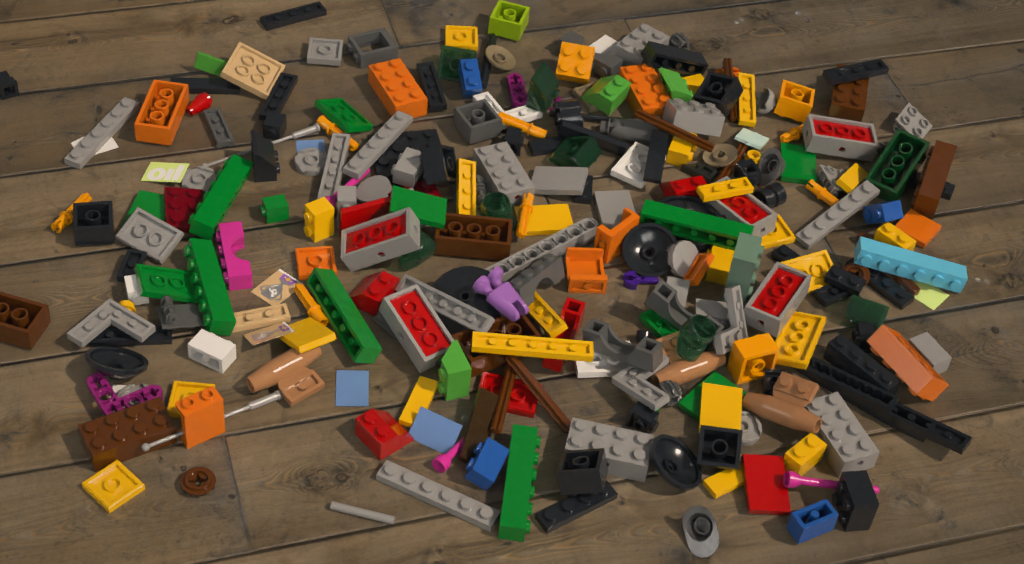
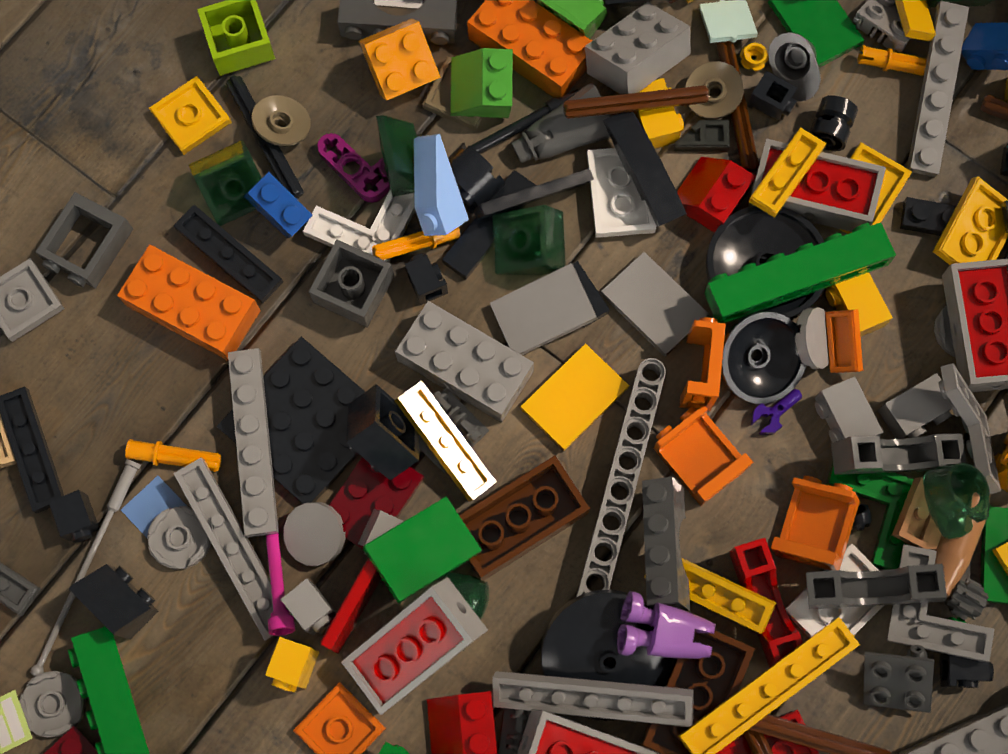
camera: 30 degrees left, 30 degrees up
green brick [259,194,289,224] -> none
green tile [314,98,374,133] -> none
light grey brick [391,147,424,188] -> none
clear green helmet [479,192,518,232] -> none
light orange axle [516,193,534,239] -> none
sand green brick [722,232,764,308] -> none
none -> light blue slope [414,134,469,236]
none -> orange panel [771,476,860,571]
none -> dark grey hinge [863,645,934,713]

